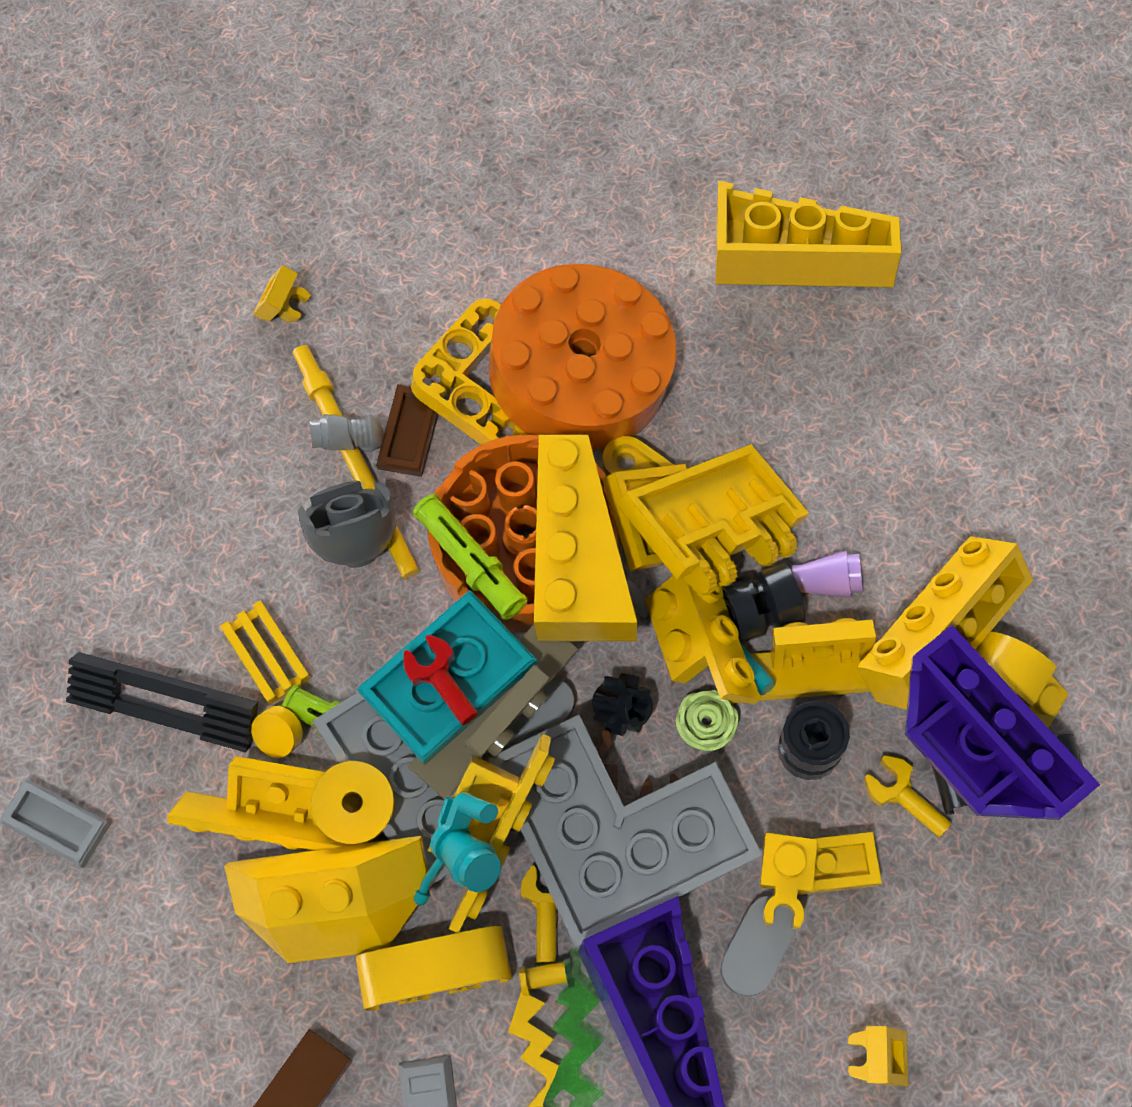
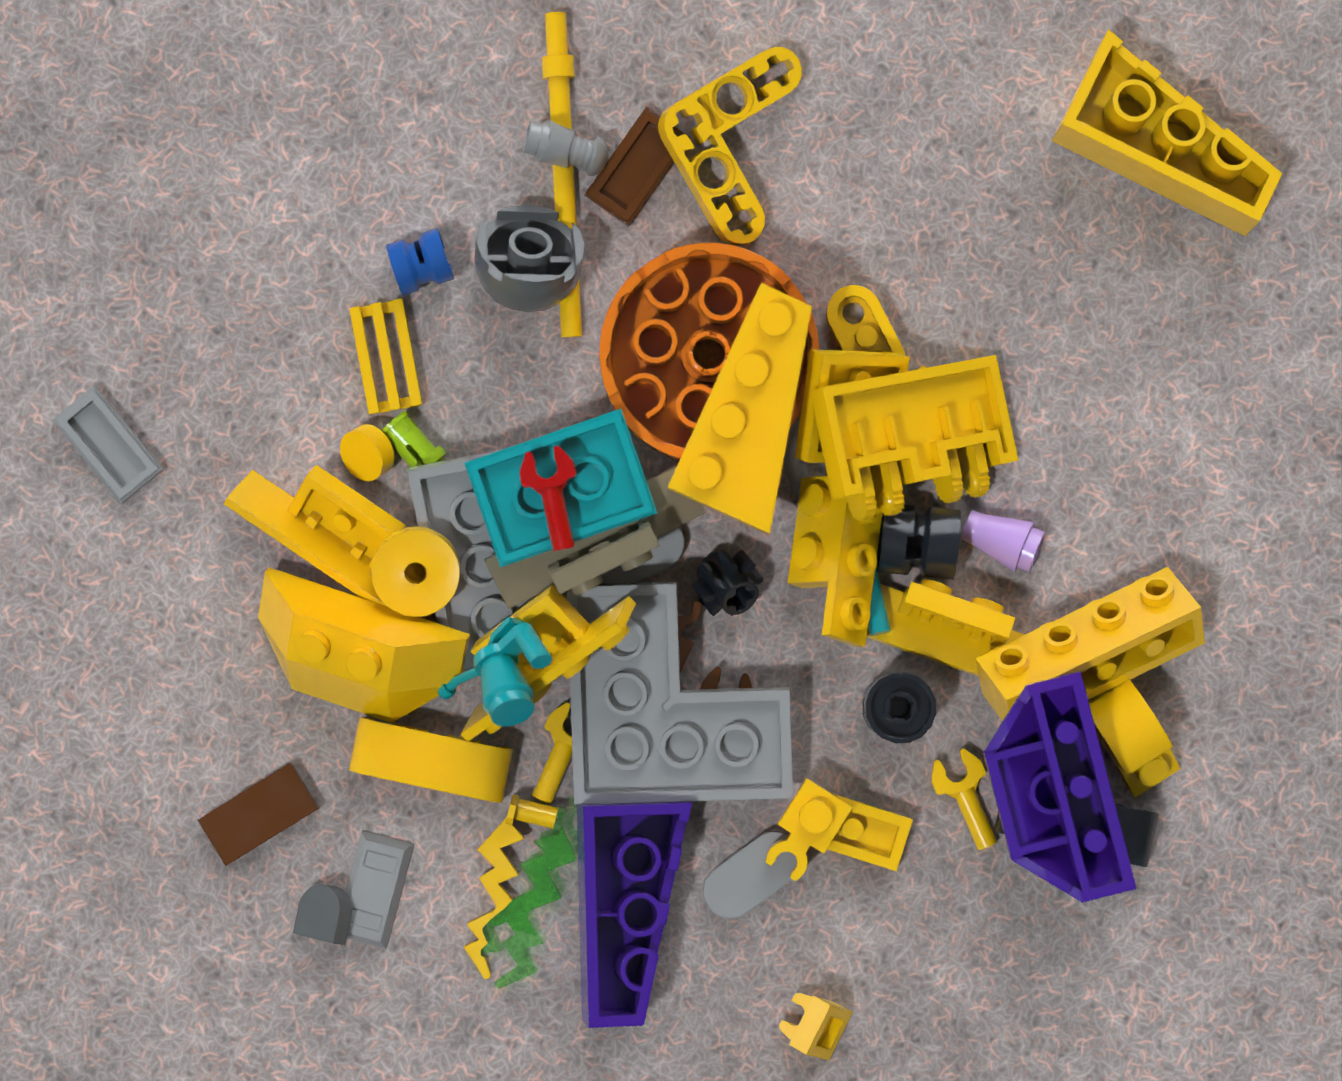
camera: 20 degrees right, 20 degrees up
black container [66,652,258,753] -> none
lime pin [413,494,527,620] -> none
orange brick [488,264,677,451] -> none
yellowish green plate [676,690,738,751] -> none
none -> blue wheel [386,228,454,296]

